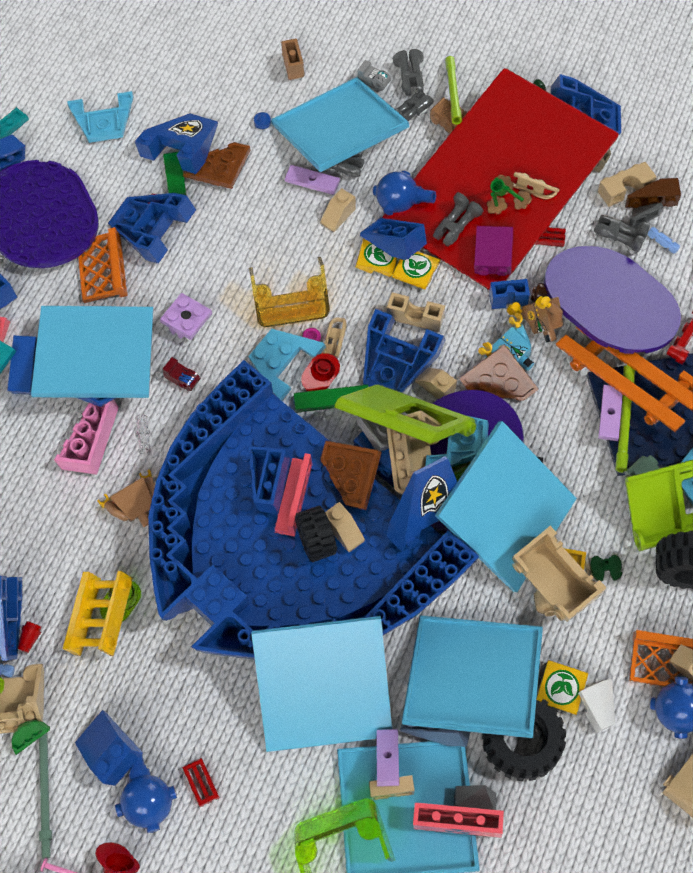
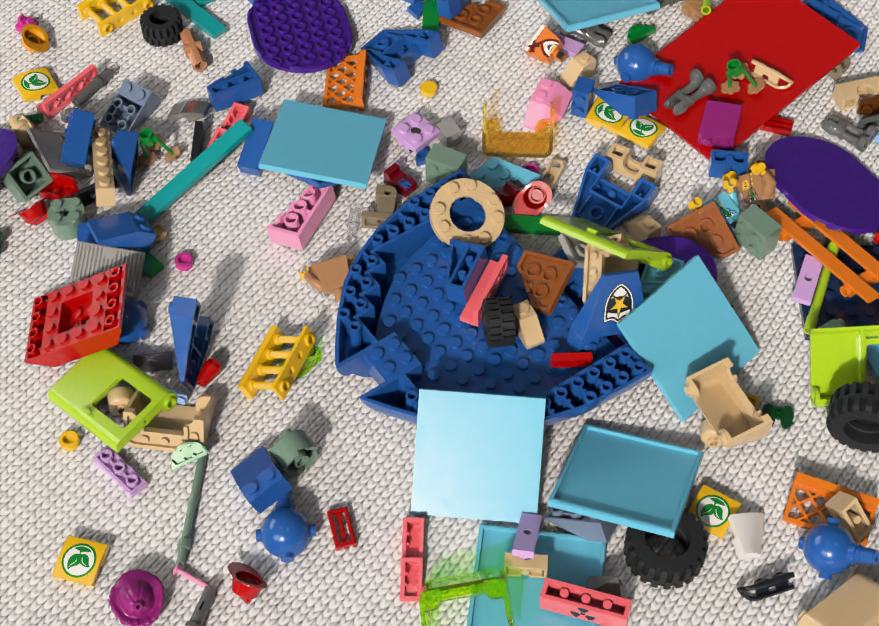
camera: 10 degrees right, 10 degrees down
none -> sand green brick [269,429,318,476]
none -> dark tan piece [361,184,397,229]
none -> coral slope [400,517,424,602]
none -> blue tile [407,0,423,20]
none -> blue tile [415,147,429,167]
none -> yellow tile [420,81,437,97]
none -> sand green brick [425,143,467,185]
none -> tan plate [429,178,505,248]
none -> light grey brick [436,118,462,148]
none -> dark red leg [490,182,521,207]
none -> bright pink wedge [523,77,572,131]
none -> torso [524,24,567,65]
none -> red tile [549,352,593,368]
none -> blue brick [570,76,595,118]
none -> green plate [627,24,656,45]
none -> sand green brick [734,204,782,260]
none -> black piece [737,572,795,601]

